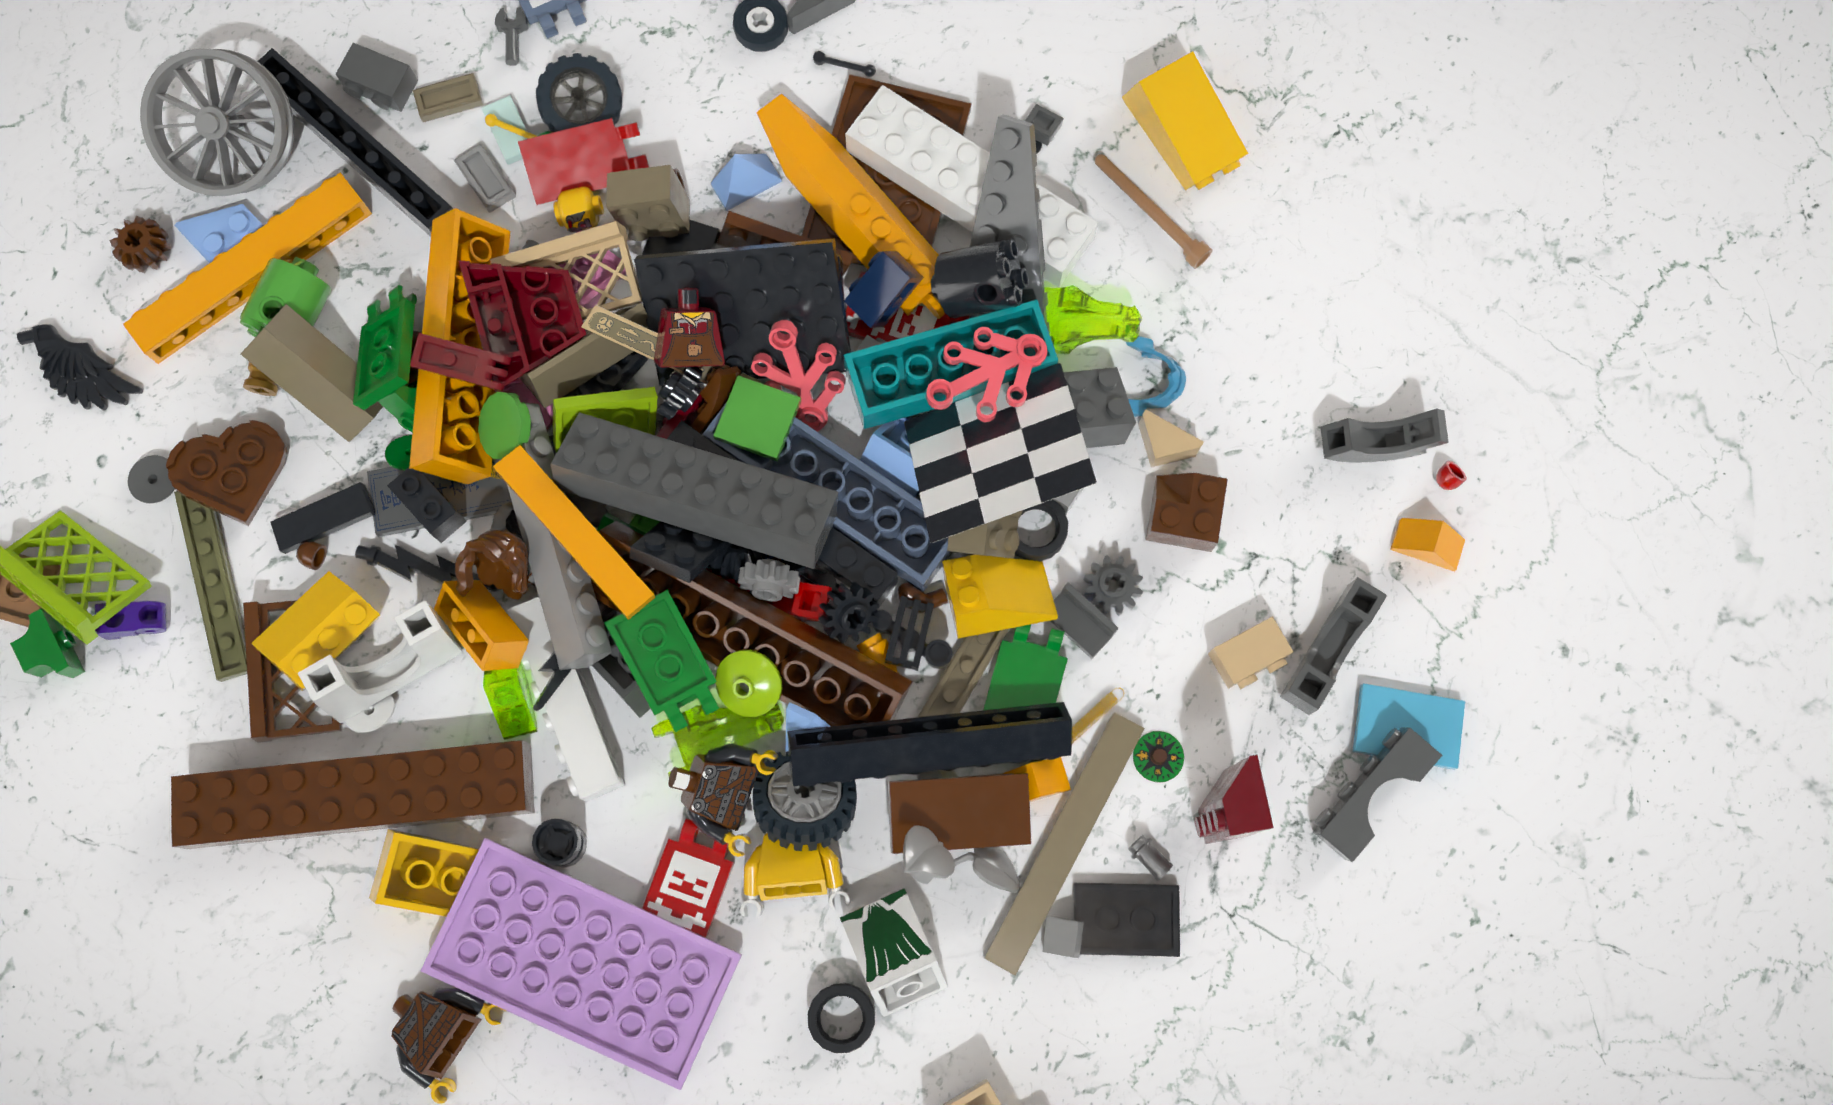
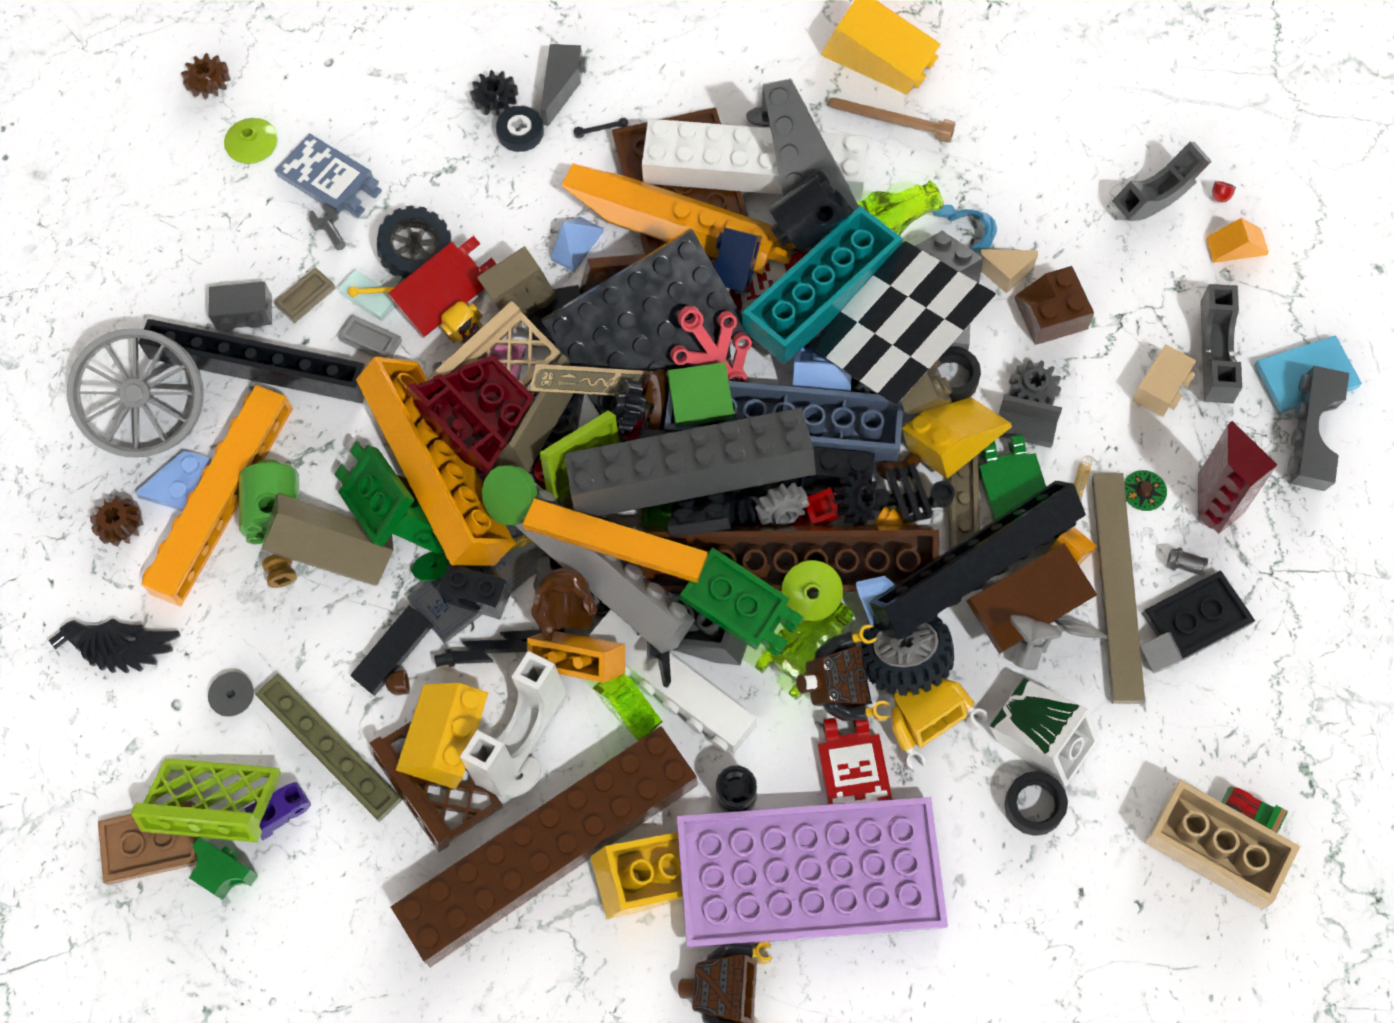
camera: 25 degrees left, 10 degrees down
reddish brown plate [166,420,287,526] -> none
dark red hinge [410,333,512,391] -> none
torso [654,288,724,367] -> none
coral plant [926,327,1047,422] -> none

